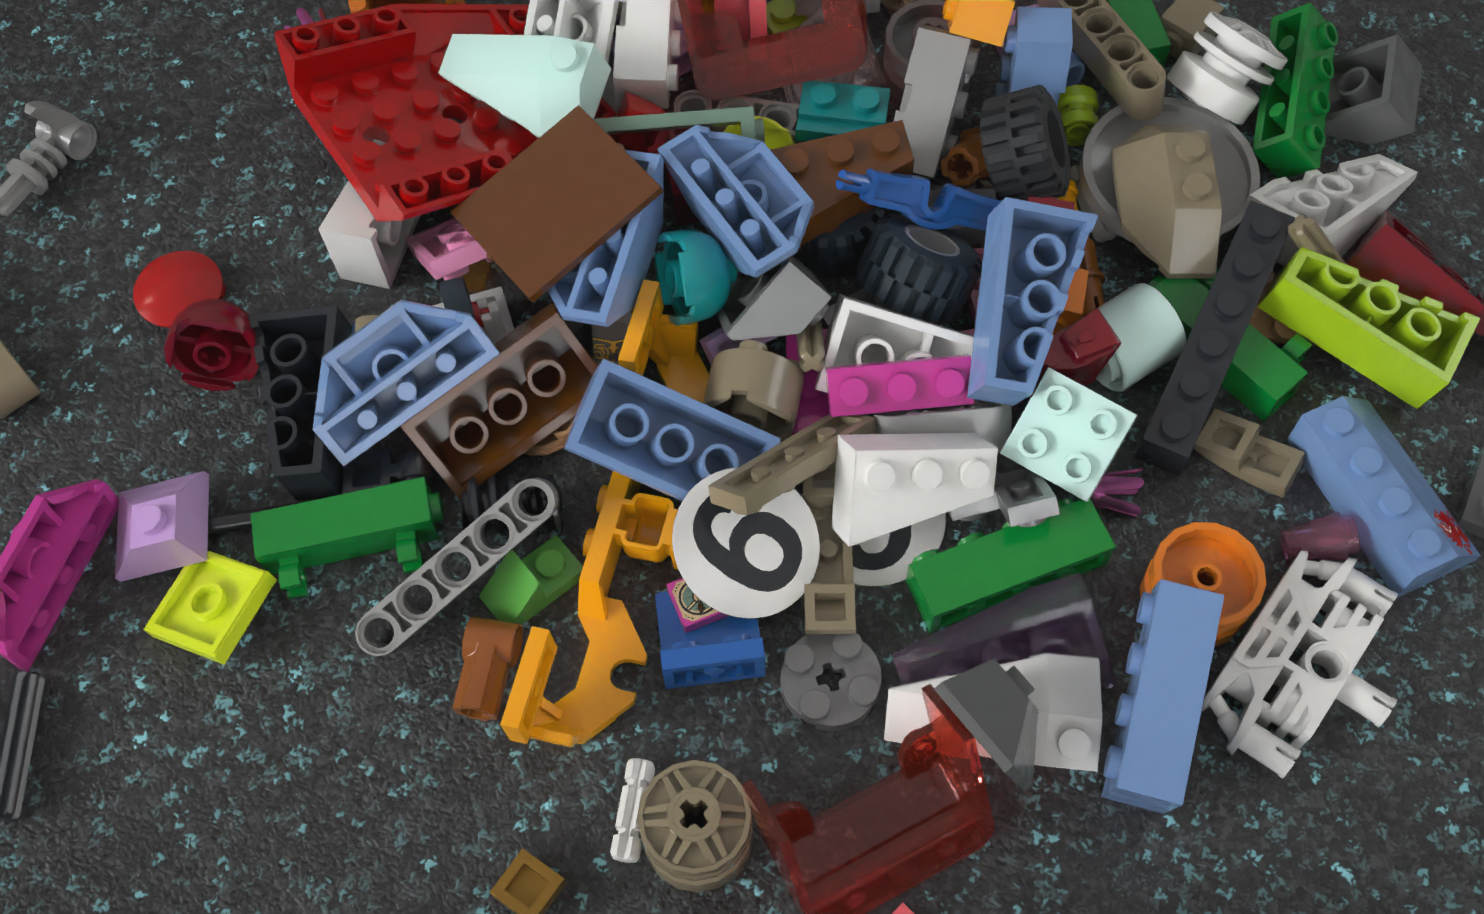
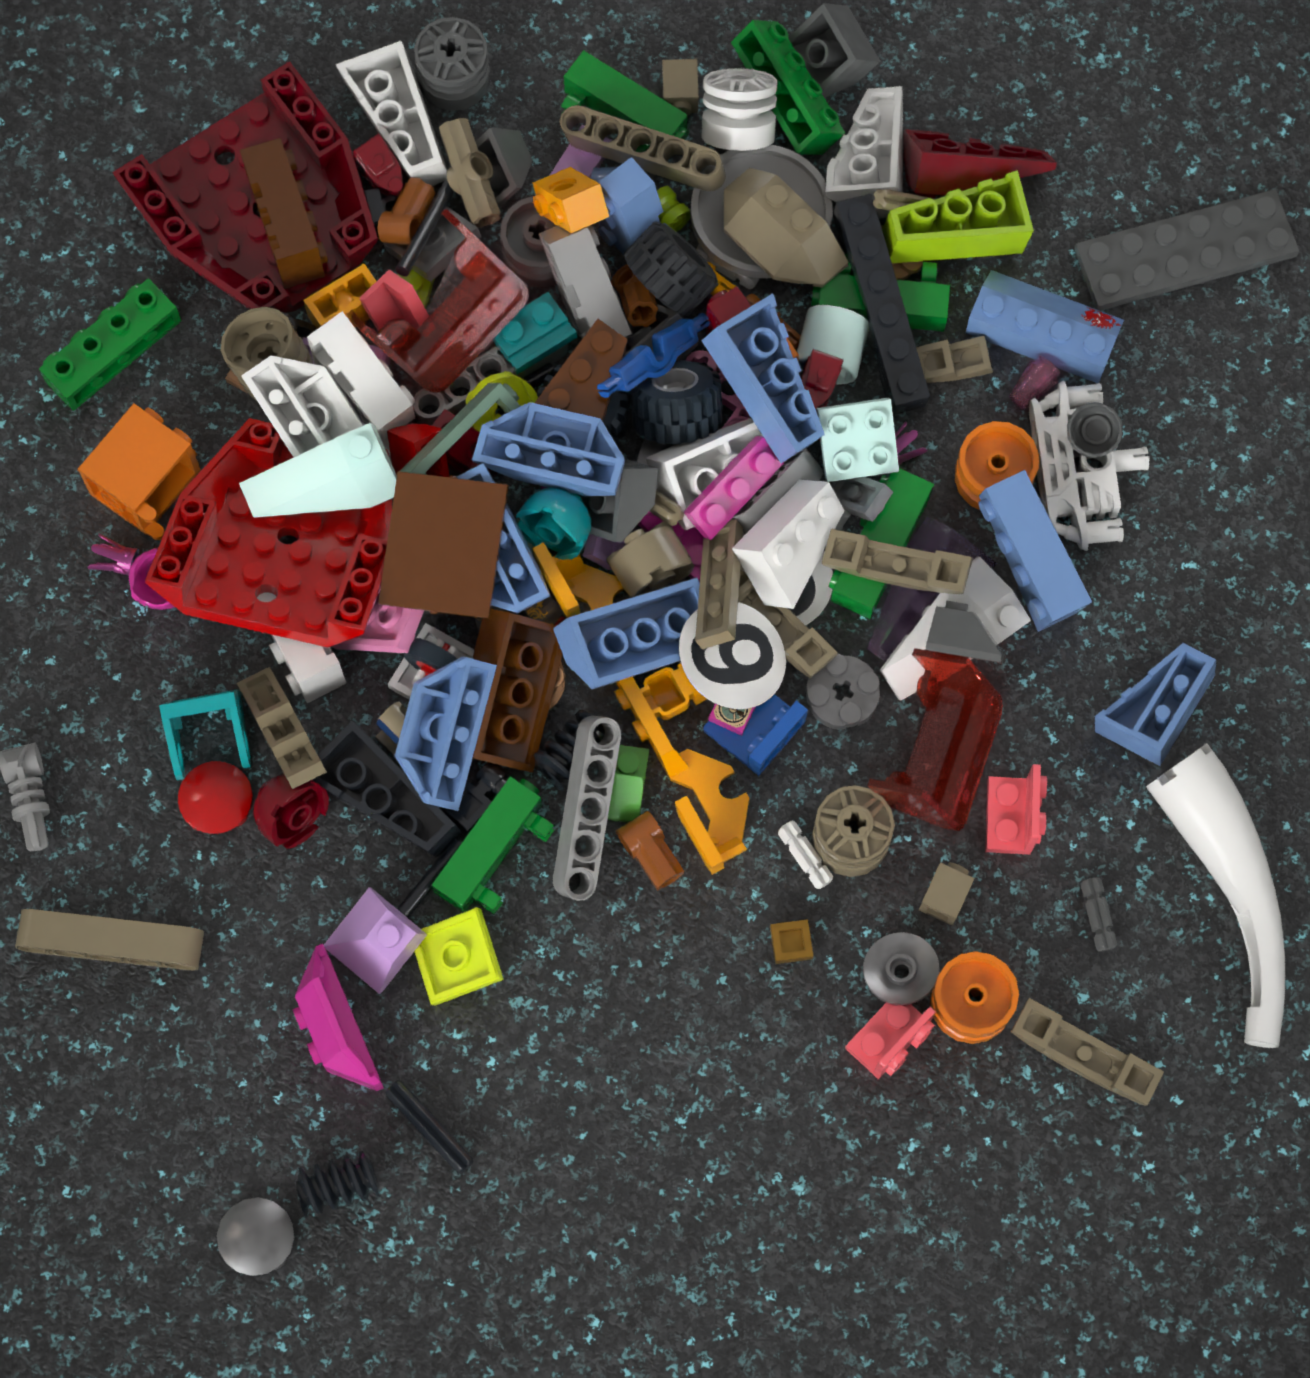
camera: 45 degrees left, 10 degrees up
none -> teal hose [159,689,251,781]
none -> dark tan slope [237,667,326,789]
none -> dark tan slope [822,529,973,594]
none -> dark grey hair [1067,402,1123,458]

